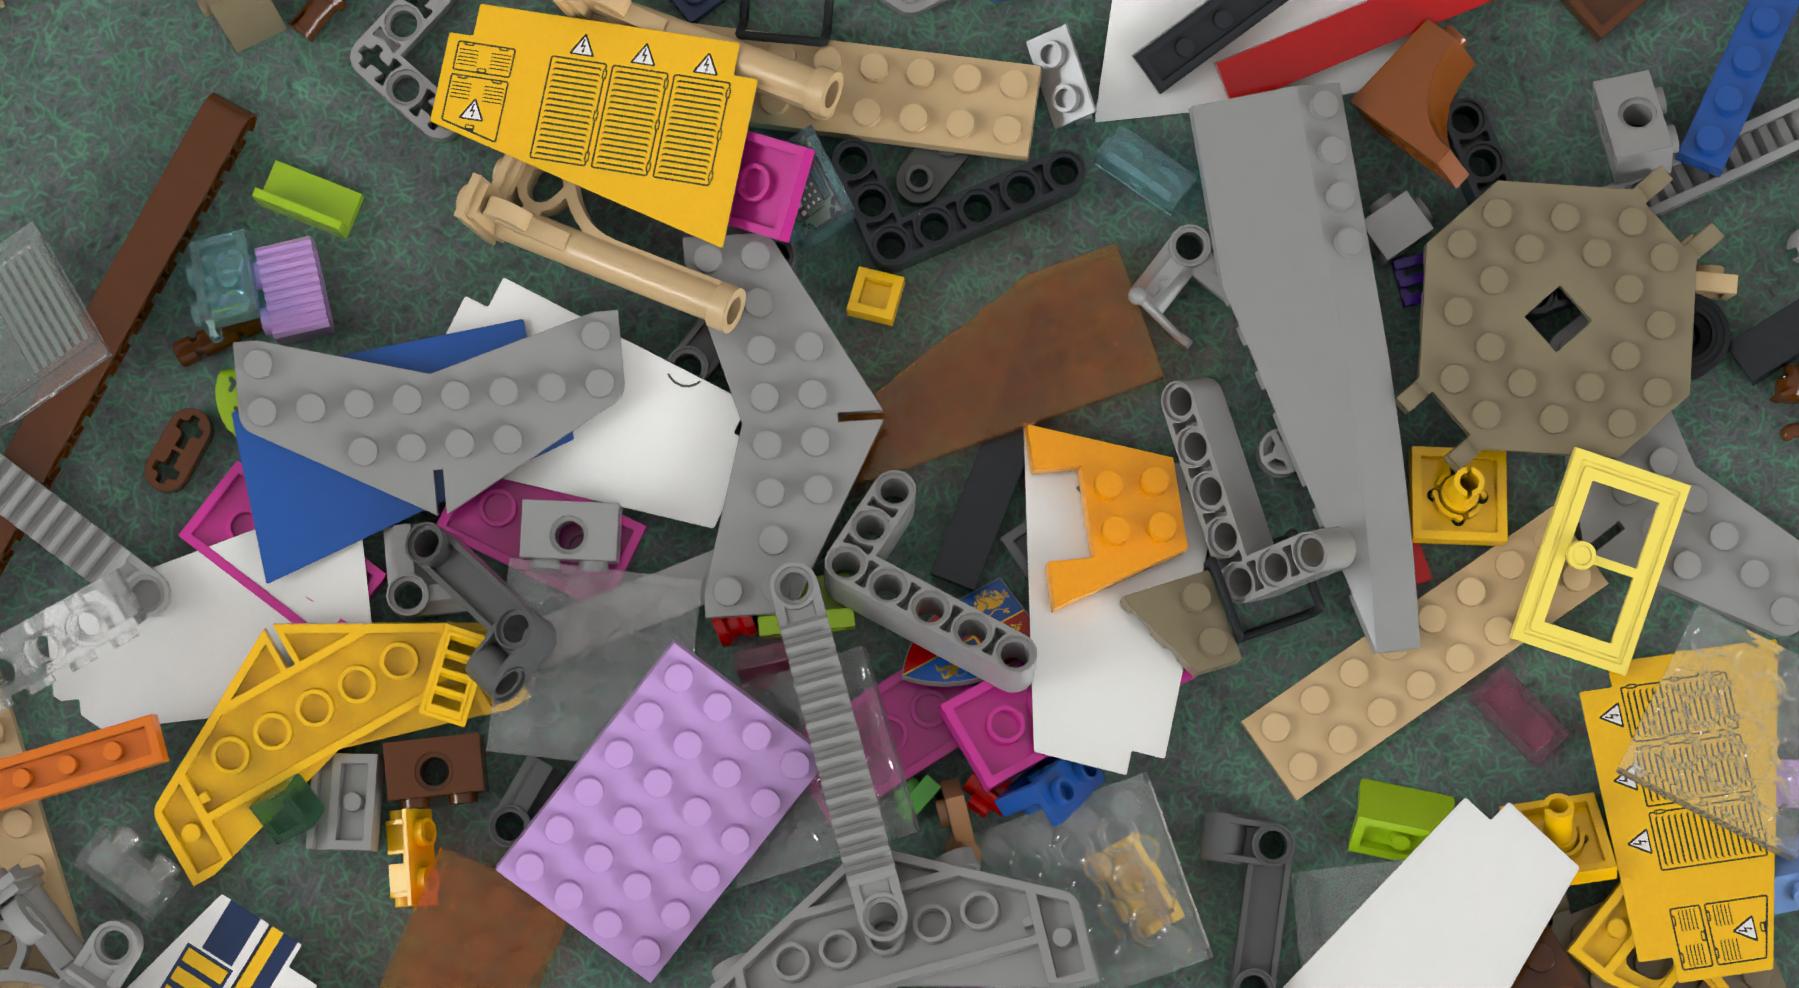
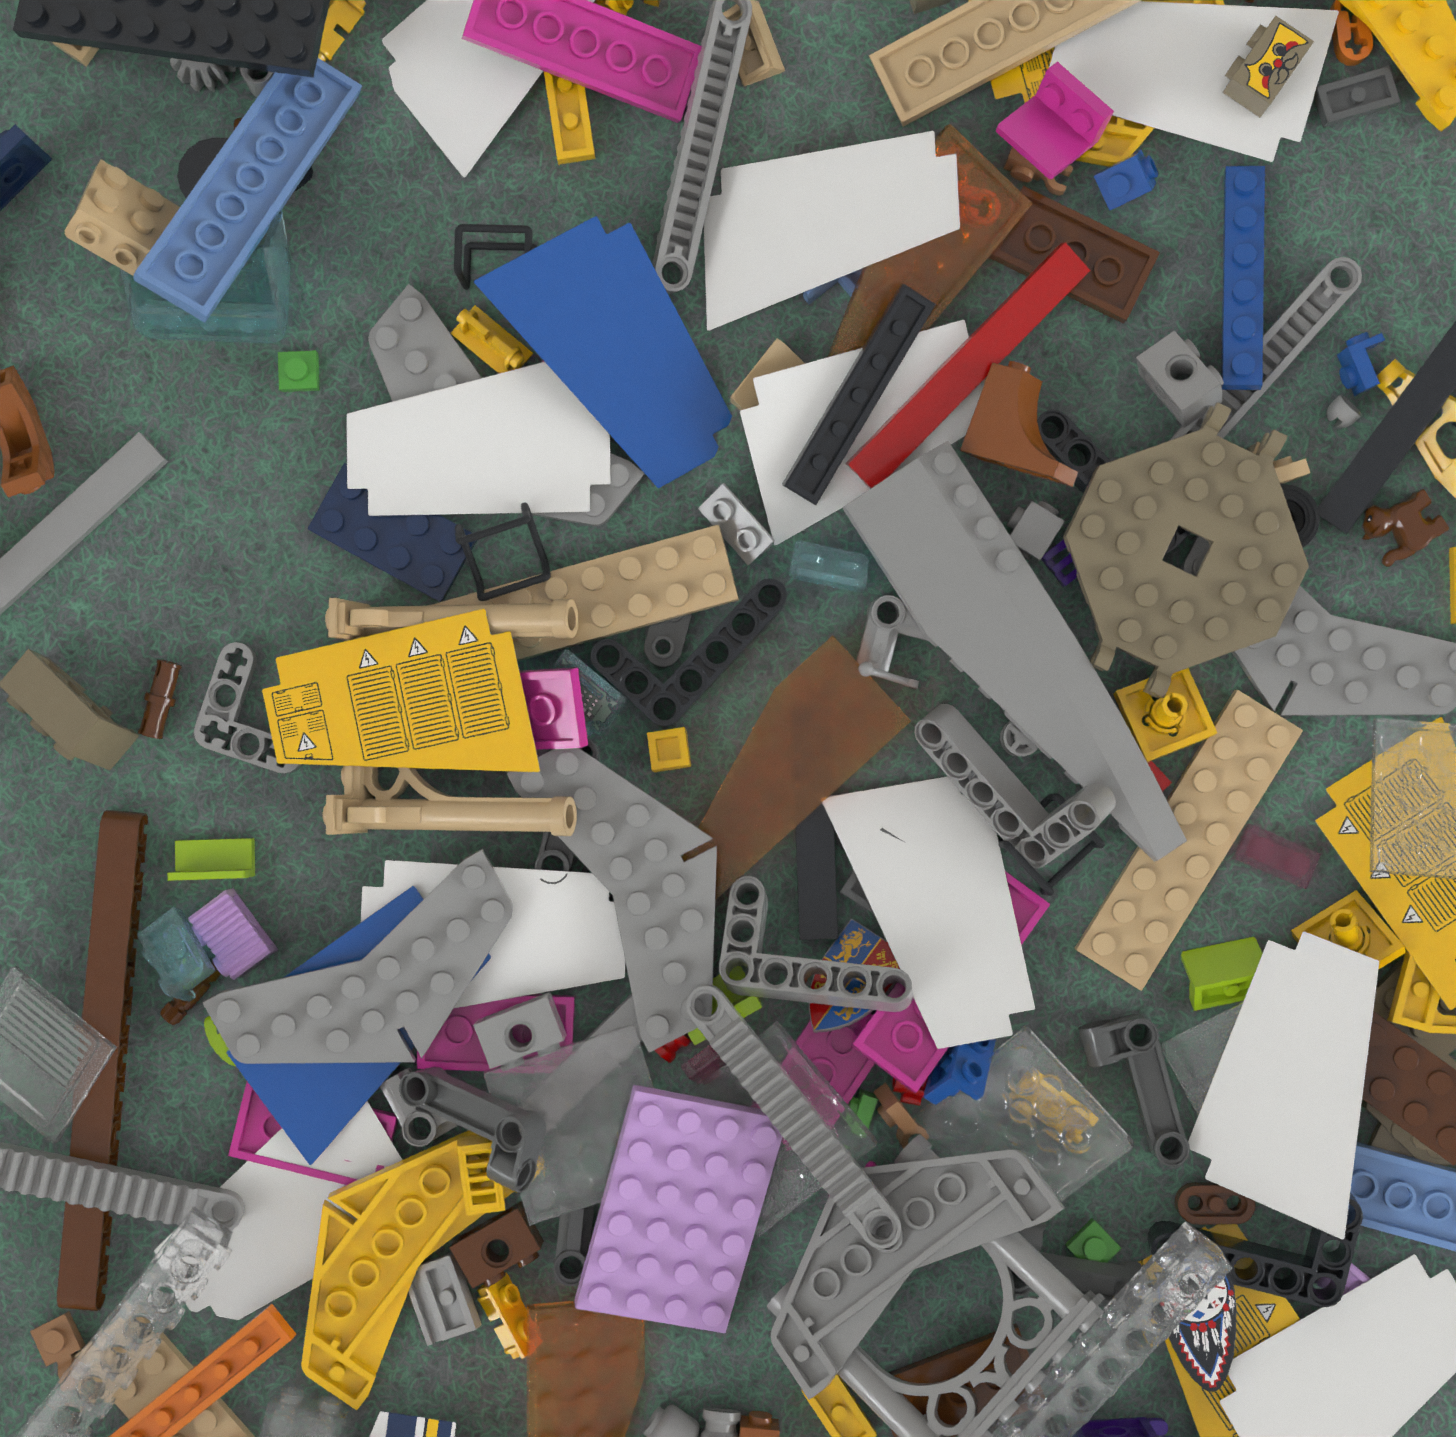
camera: 20 degrees left, 5 degrees up
reddish brown beam [145,408,214,494] -> none
clear green slope [249,774,325,844] -> none
light orange wing [1024,424,1188,613] -> none
dark tan wing [1120,570,1242,677] -> none
light yellow door [1509,447,1691,676] -> none

